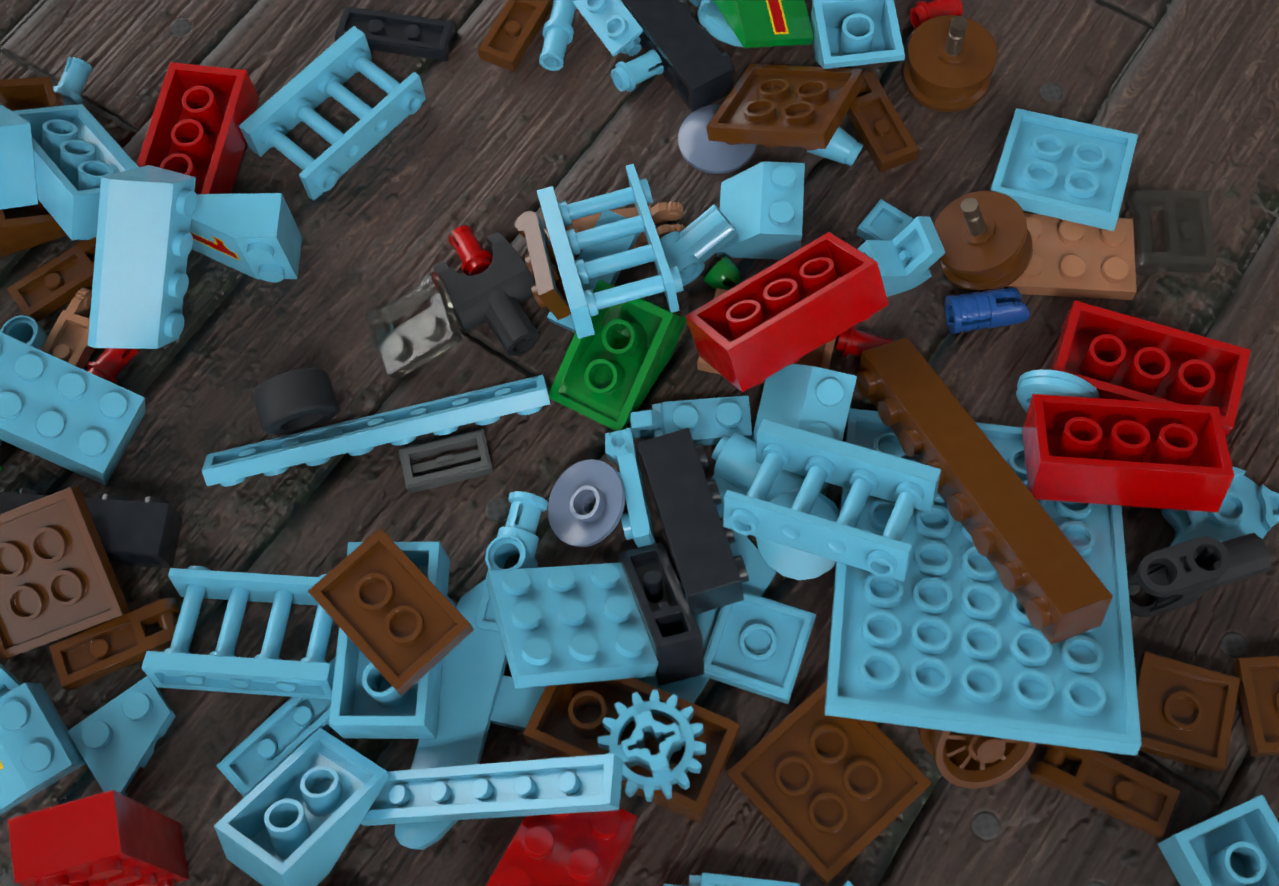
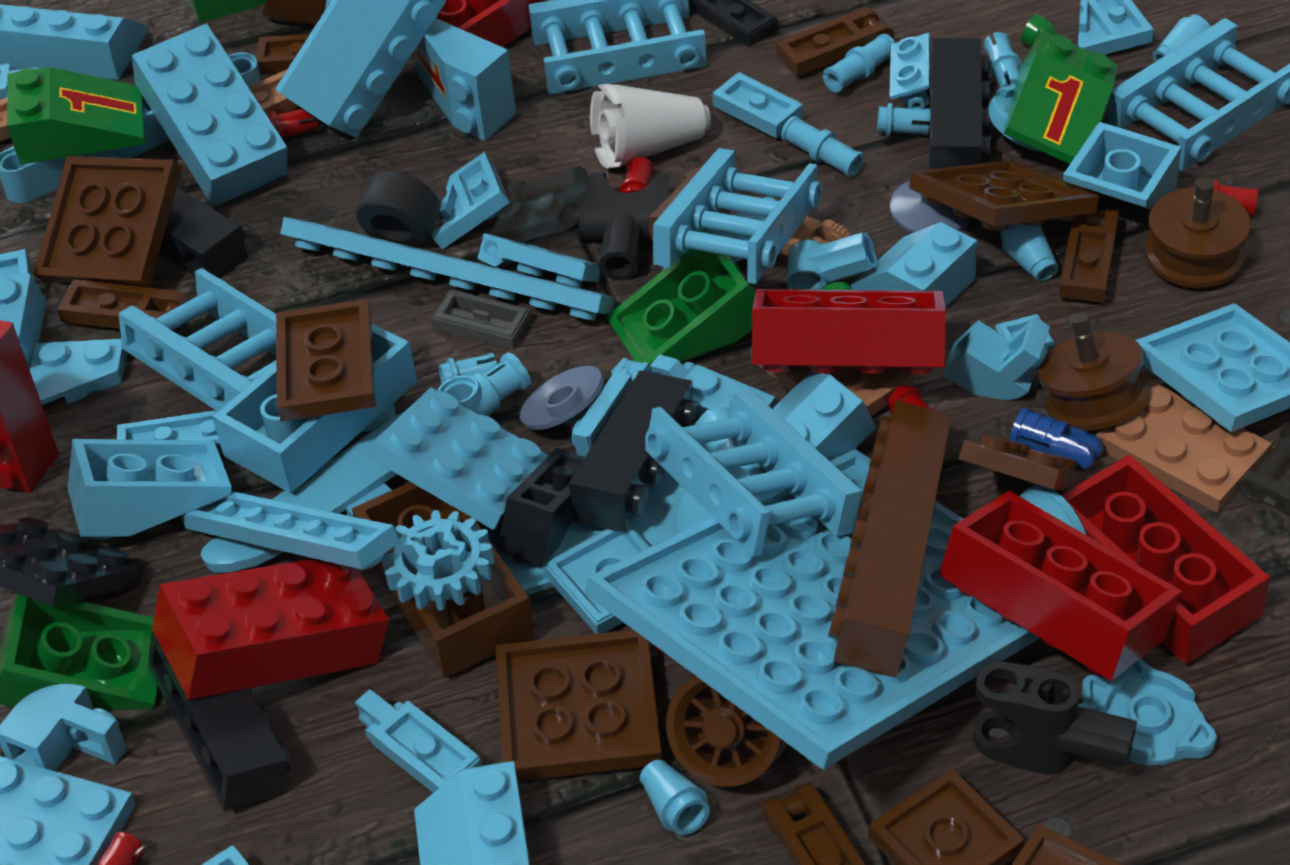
camera: 35 degrees right, 20 degrees down
none -> medium azure wing [432,152,510,250]
none -> medium azure pin [439,352,497,384]
none -> medium azure hinge [477,233,601,288]
none -> white cone [590,83,711,169]
none -> medium azure cone [640,760,710,835]
none -> medium azure plate [712,72,803,139]
none -> medium azure pin [781,116,865,177]
none -> reddish brown plate [958,434,1088,491]

